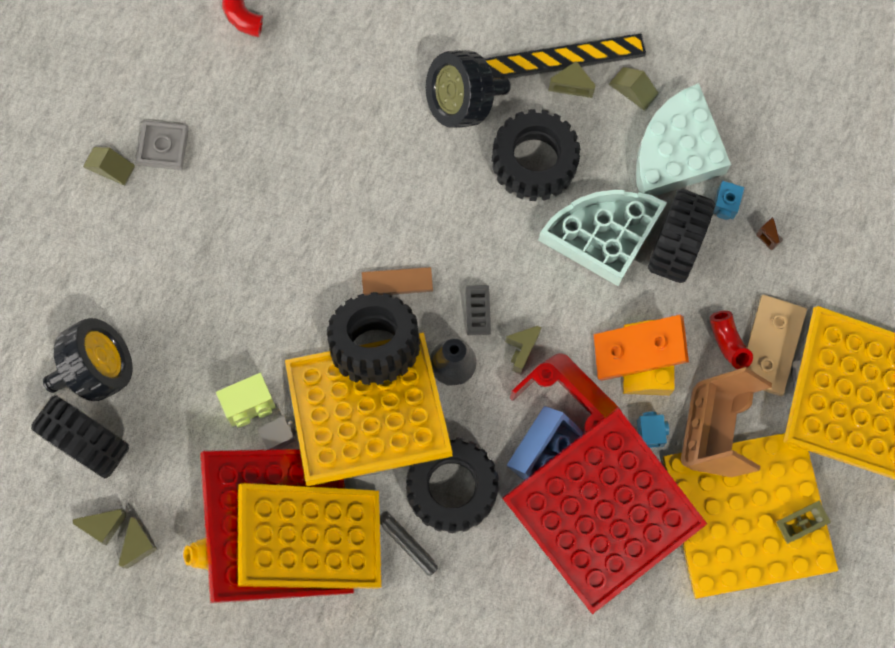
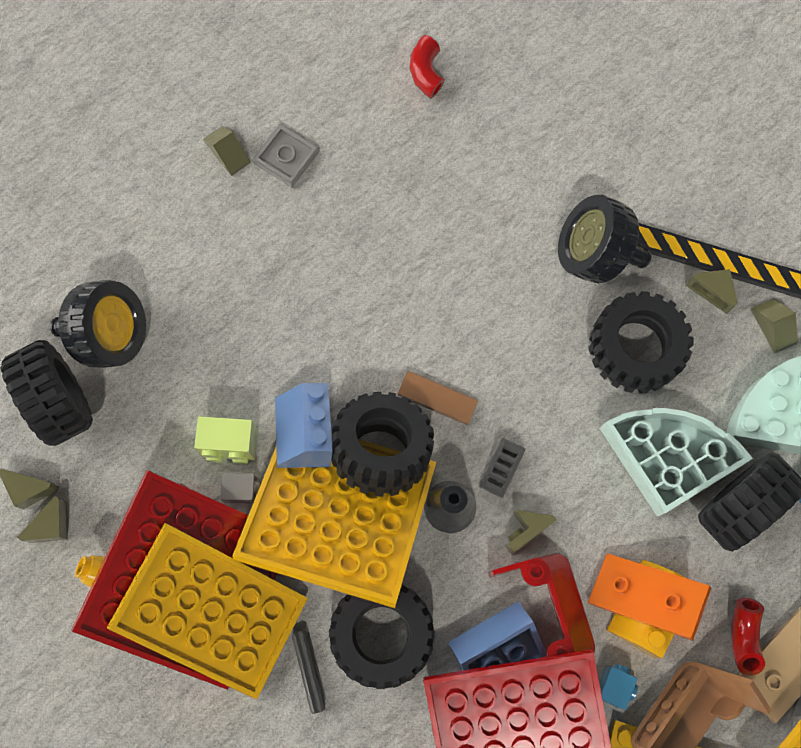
camera: 30 degrees right, 0 degrees up
none -> medium blue slope [275,383,332,468]

